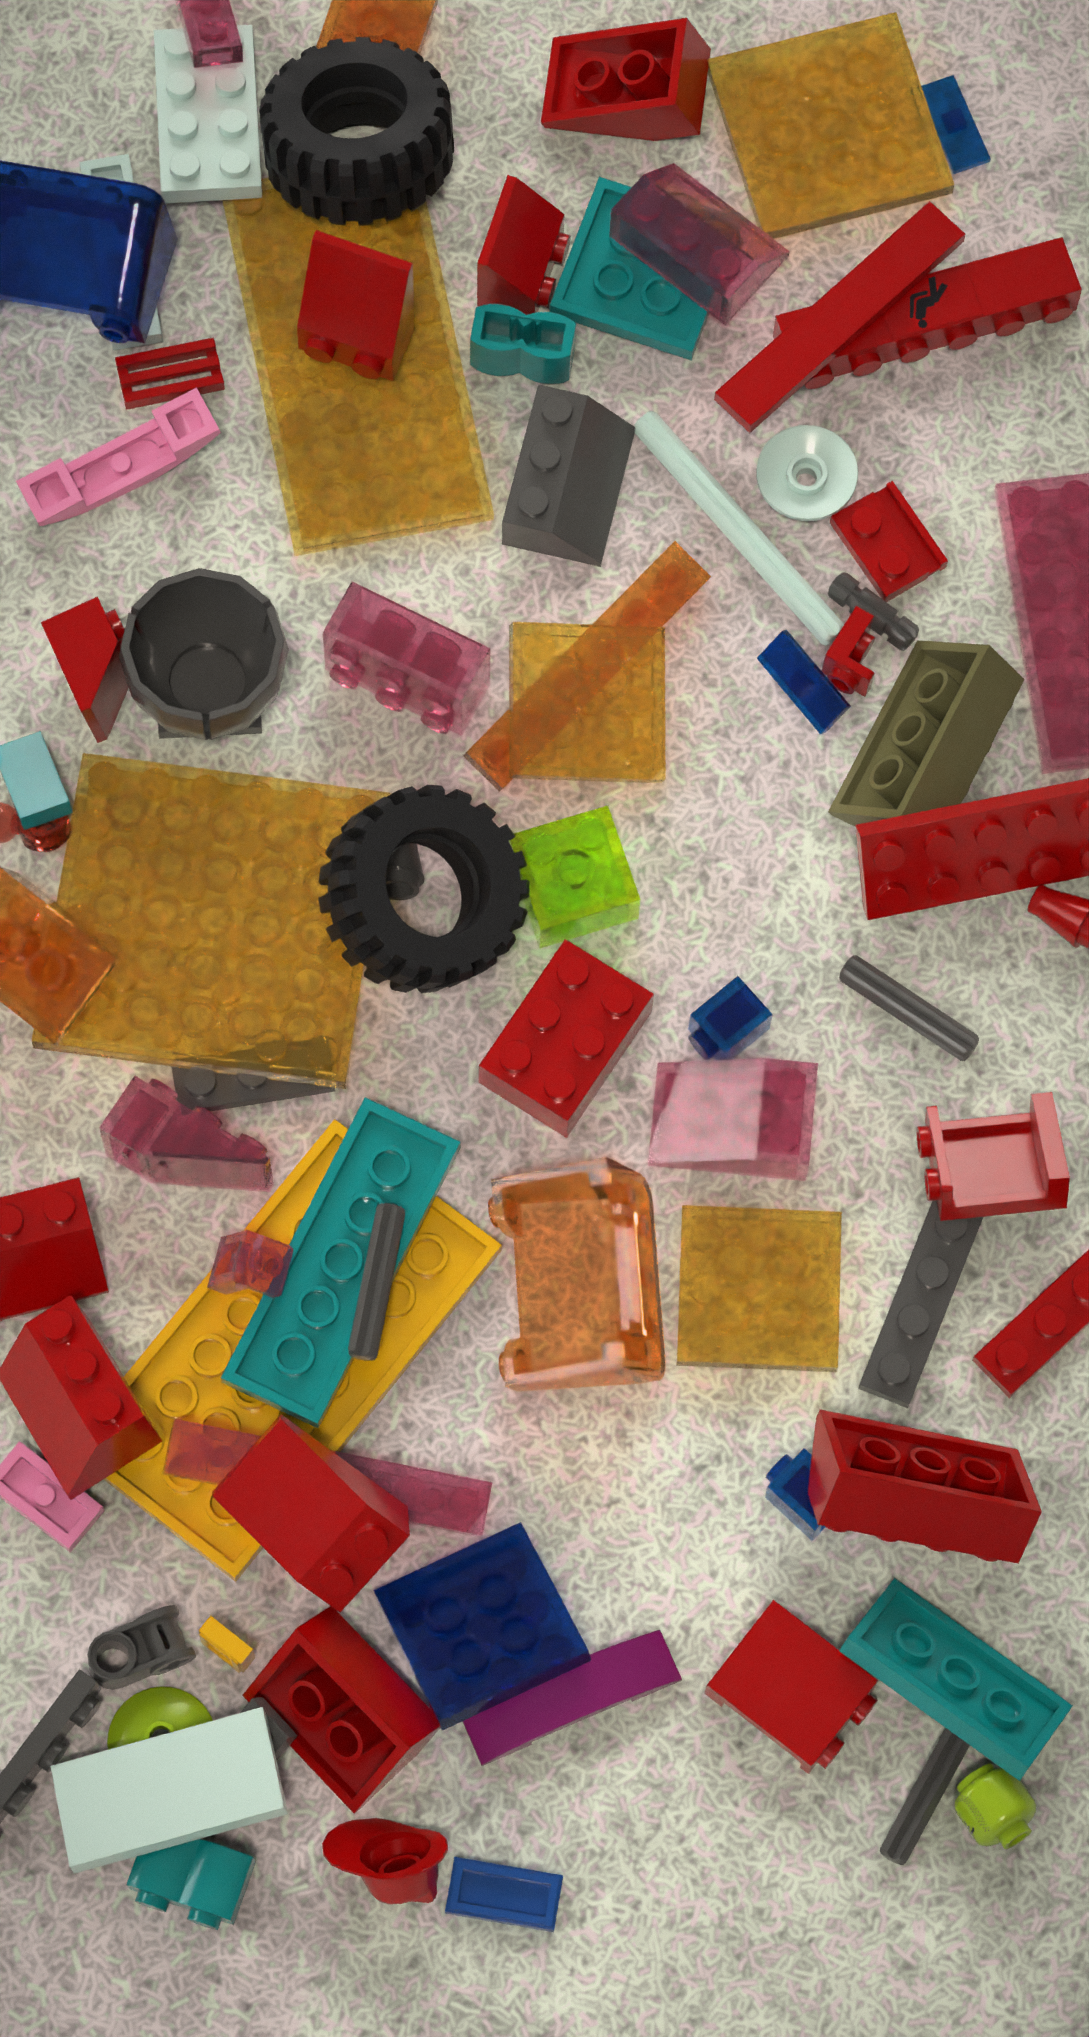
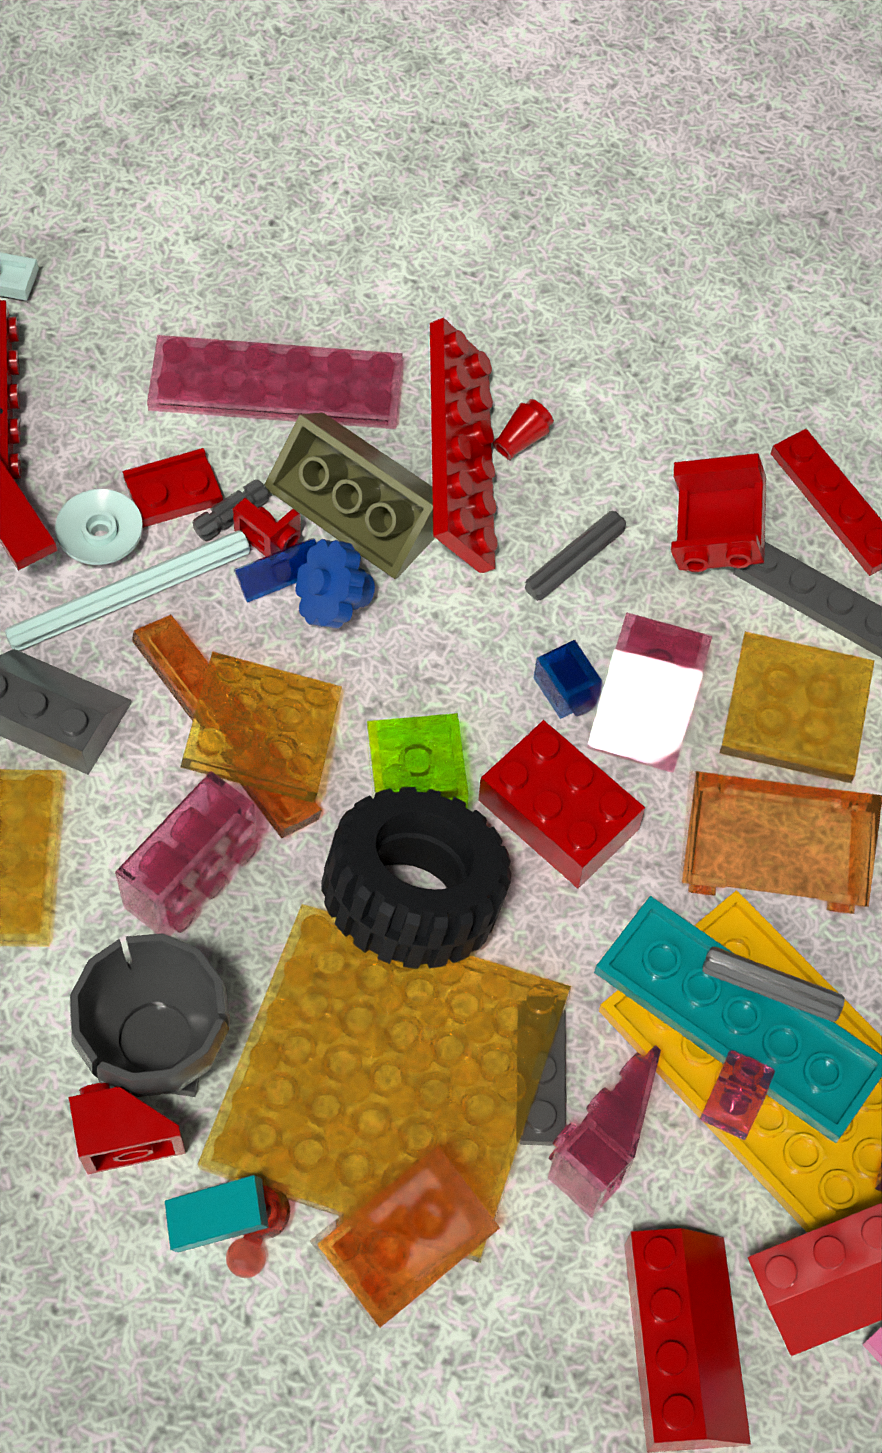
camera: 80 degrees left, 10 degrees down
none -> blue plant [295,539,375,629]

